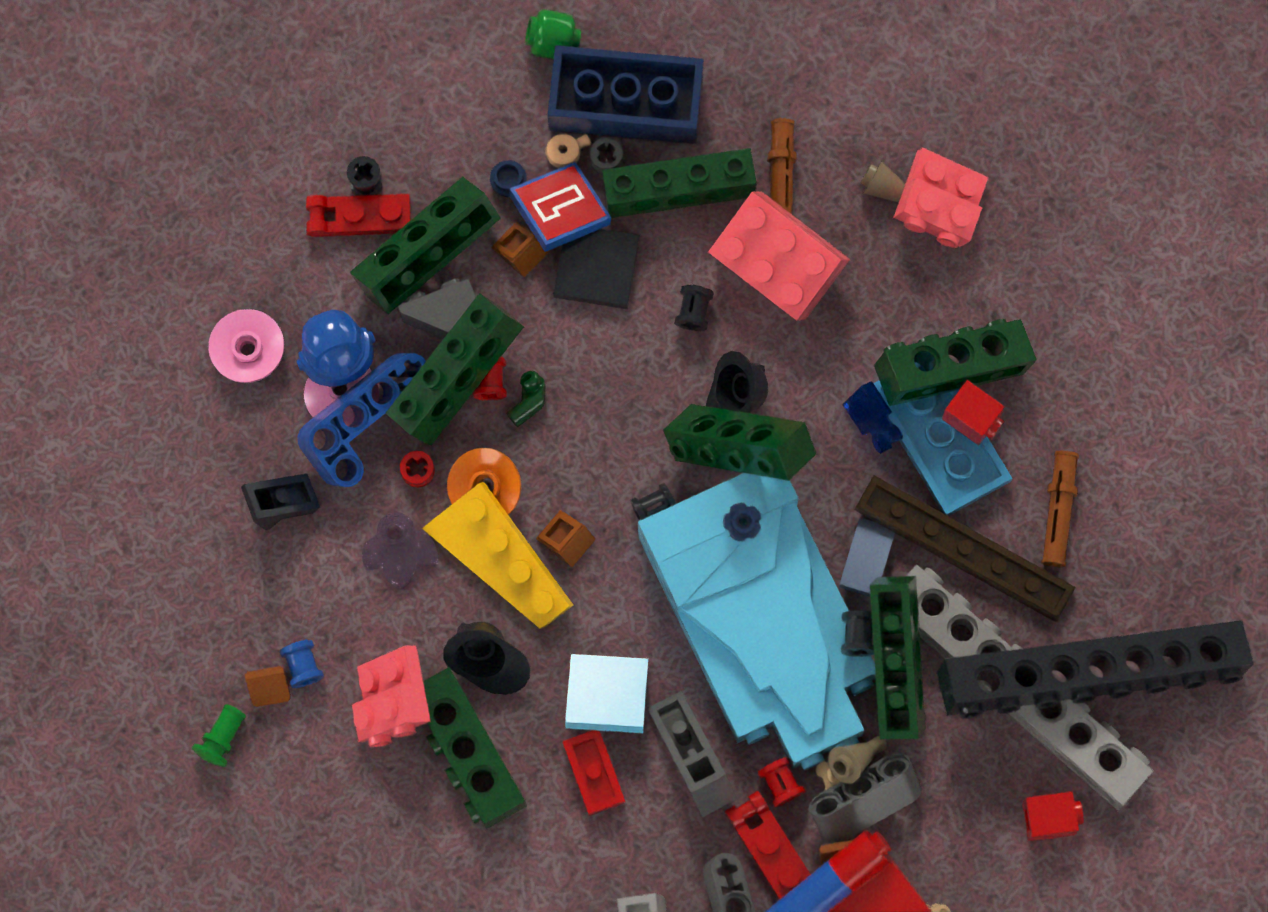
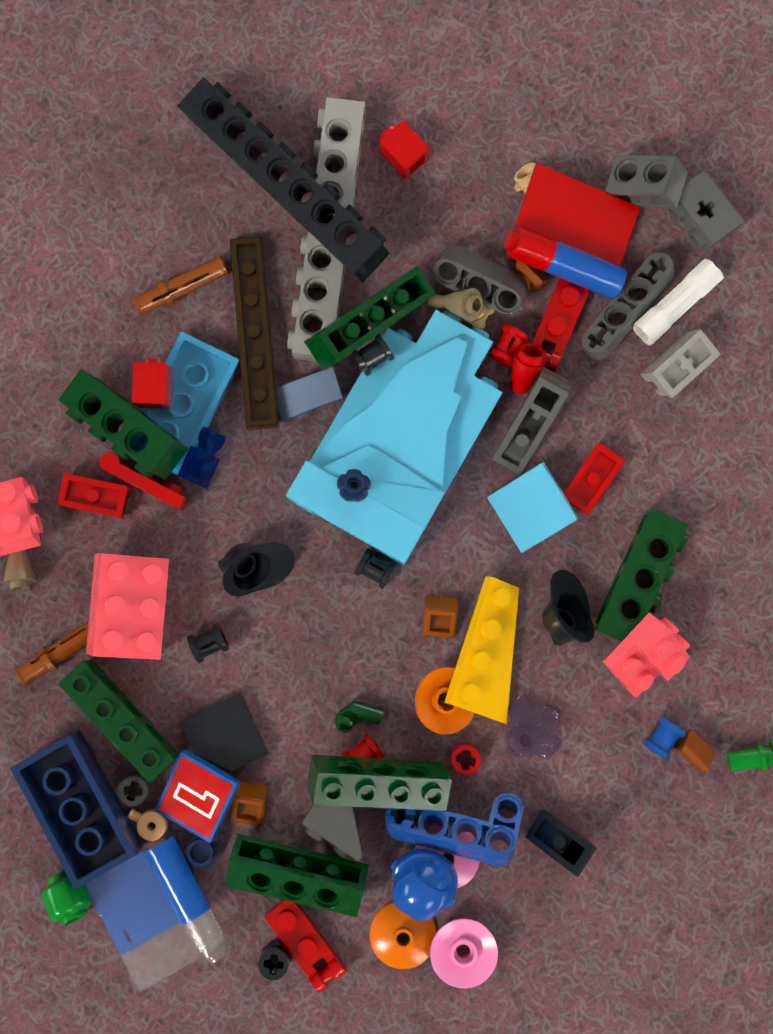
camera: 125 degrees left, 10 degrees up
dark green brick [663,404,817,481] -> none
none -> red plate [57,473,131,519]
none -> clear door [85,835,230,993]
none -> red plate [100,452,190,511]
none -> orange dish [370,902,436,969]
none -> red cone [510,343,546,394]

